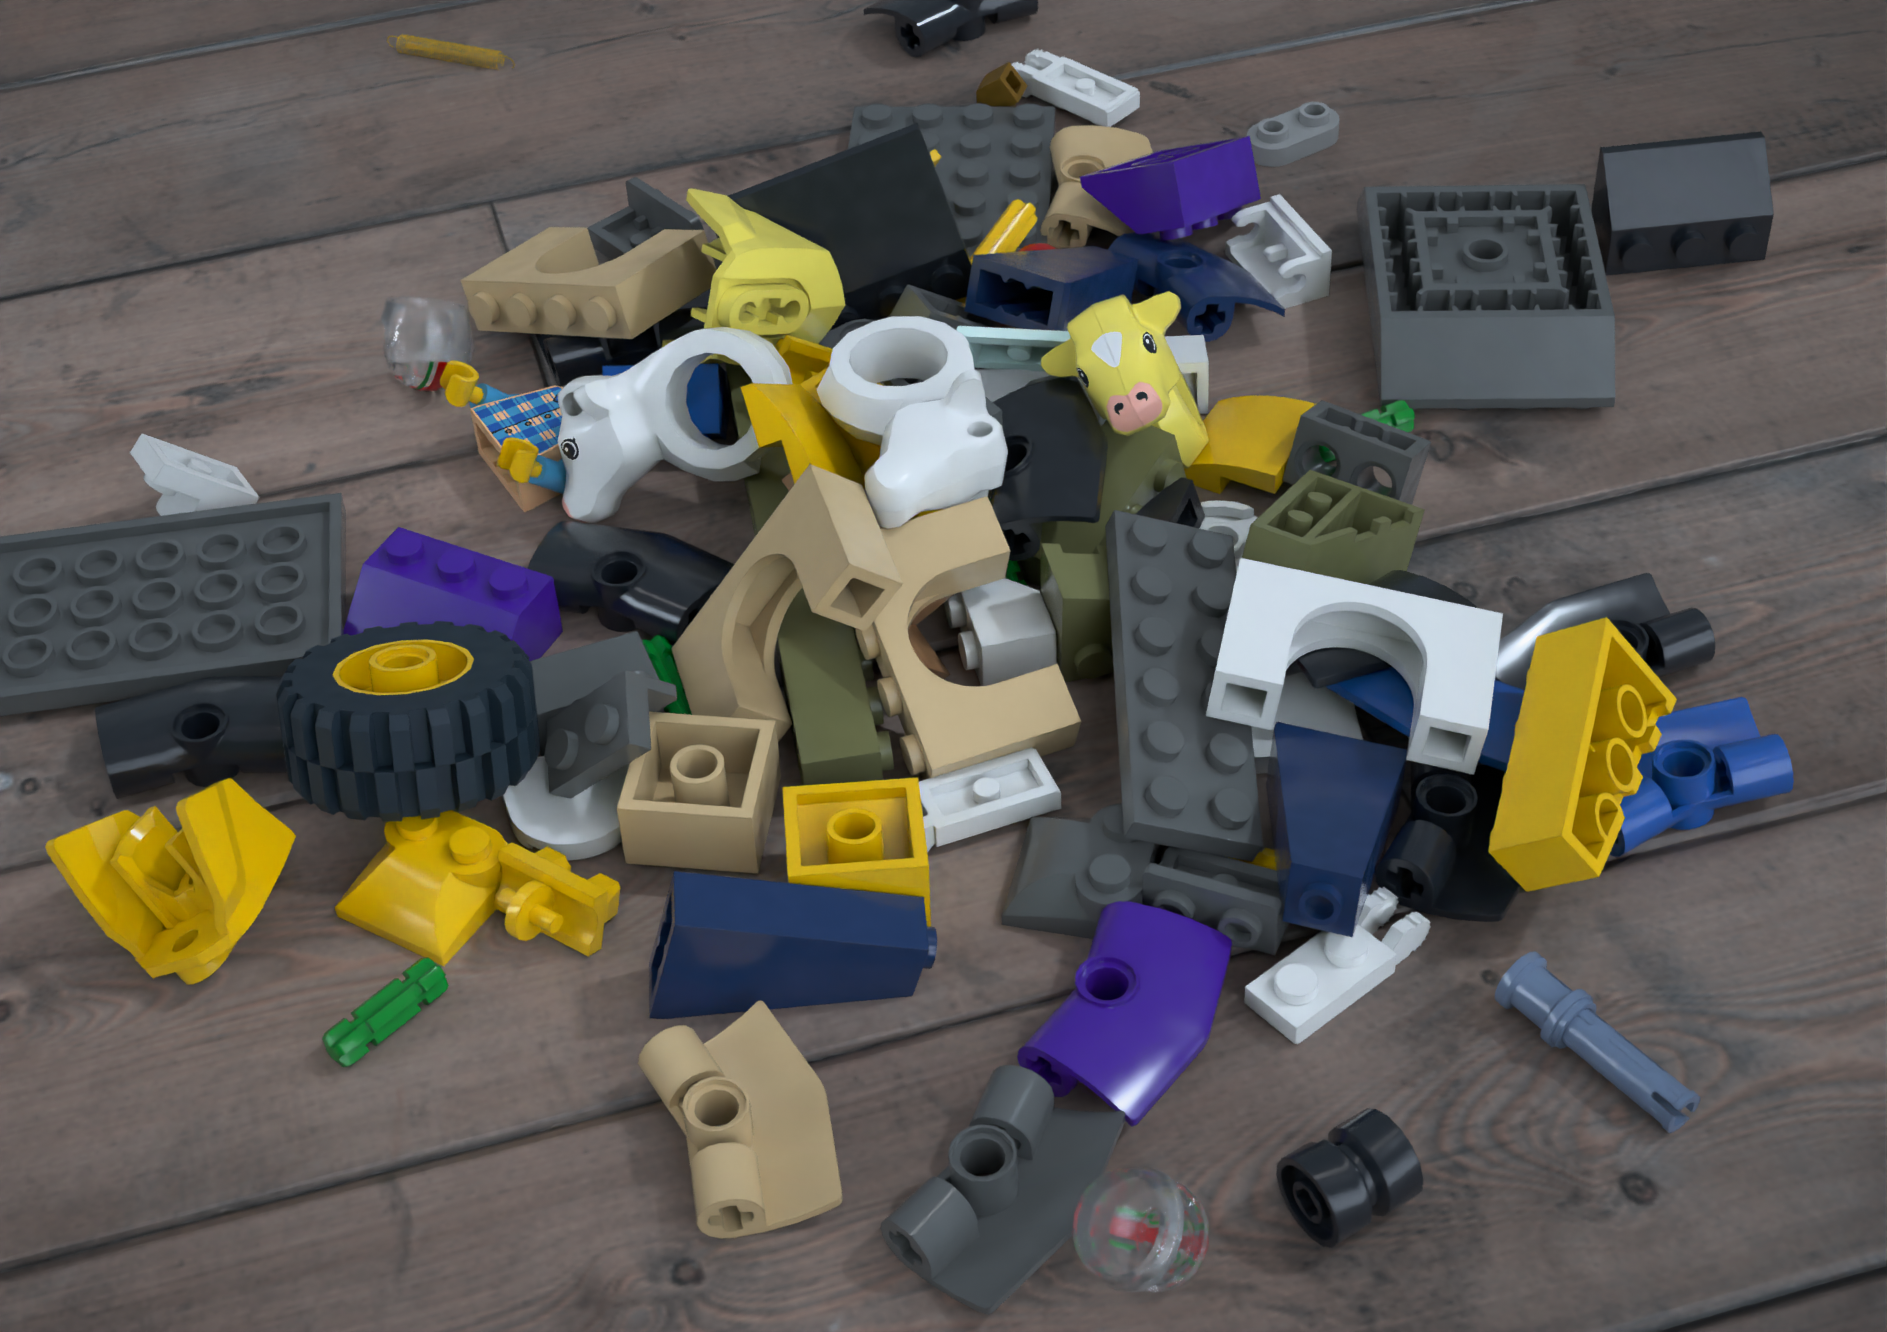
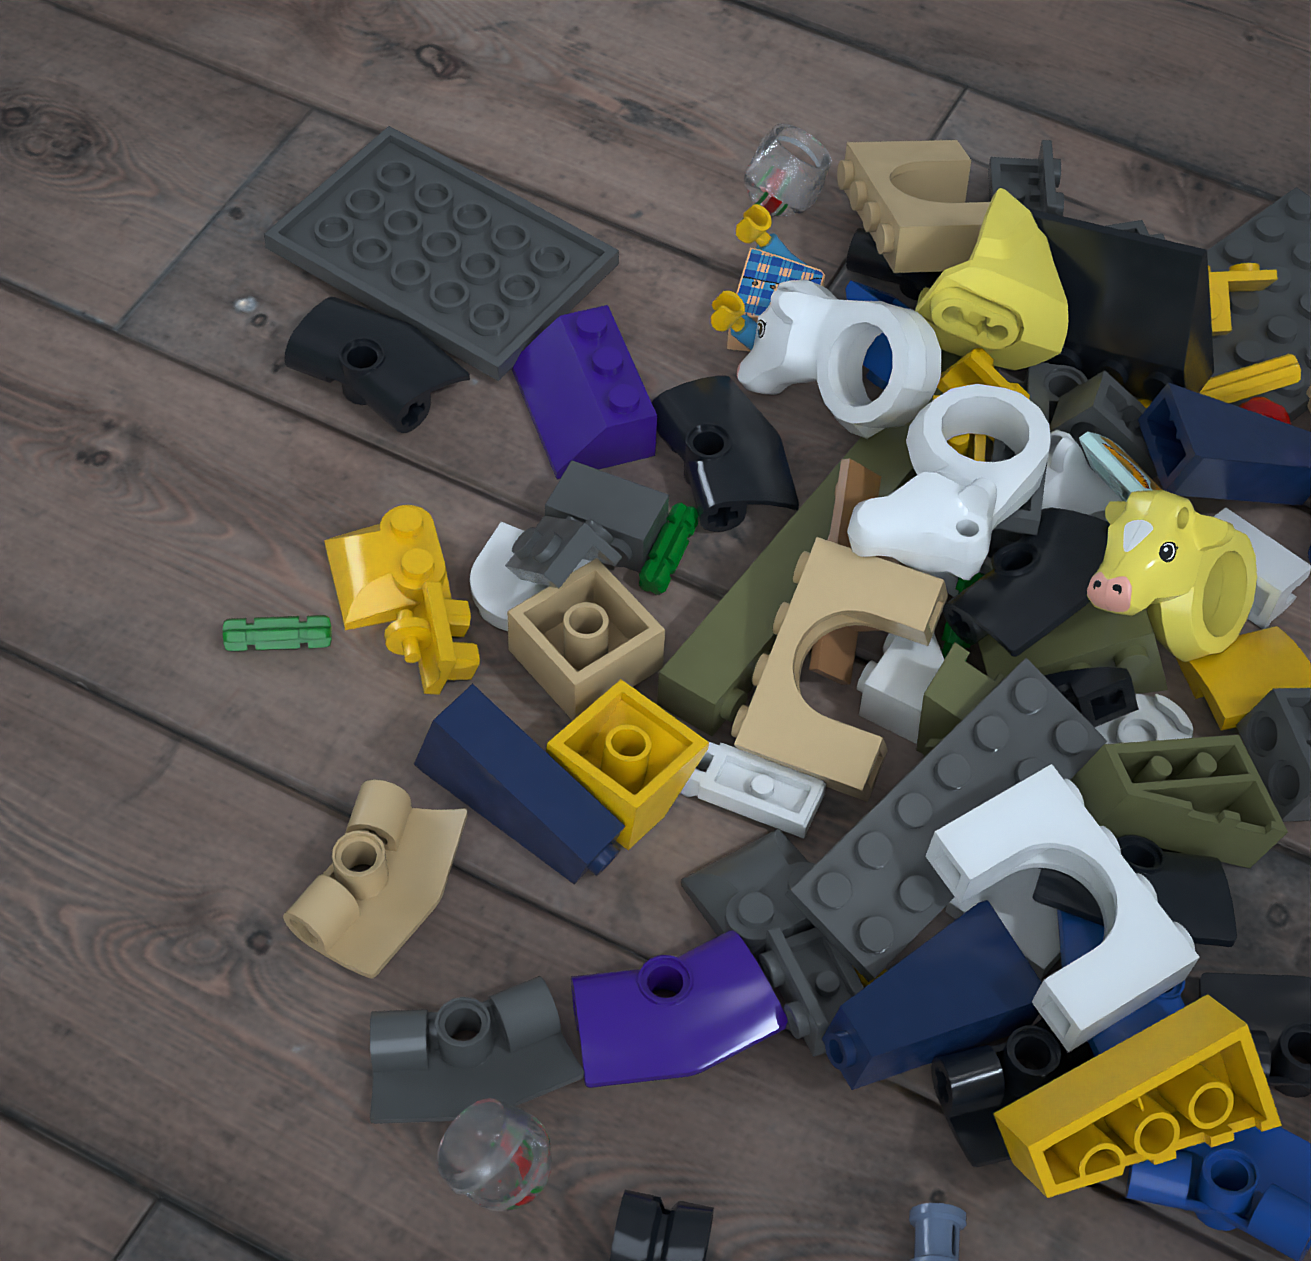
camera: 40 degrees right, 10 degrees up
yellow piece [45,778,296,985] -> none
white slope [130,434,260,516] -> none
black wheel [276,621,540,822] -> none
tan arch [671,464,903,742] -> none
yellow slope [741,383,865,491] -> none
white hinge [1244,887,1431,1045] -> none

